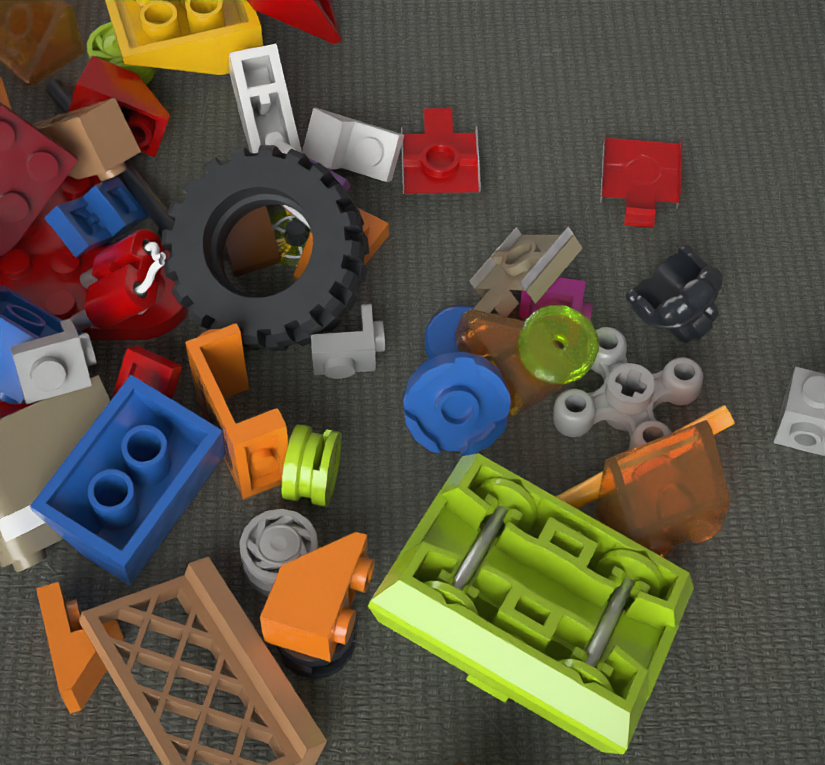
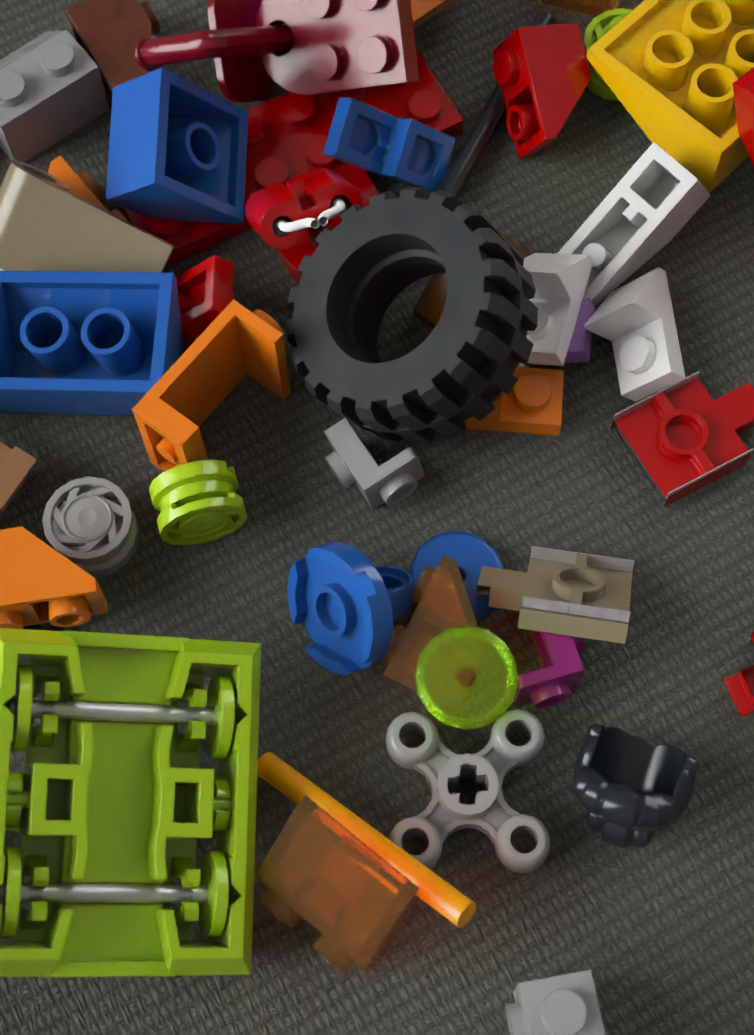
camera: 65 degrees right, 10 degrees up
light grey bracket [10,319,96,404] -> none
medium nougat slope [32,97,141,181] -> none

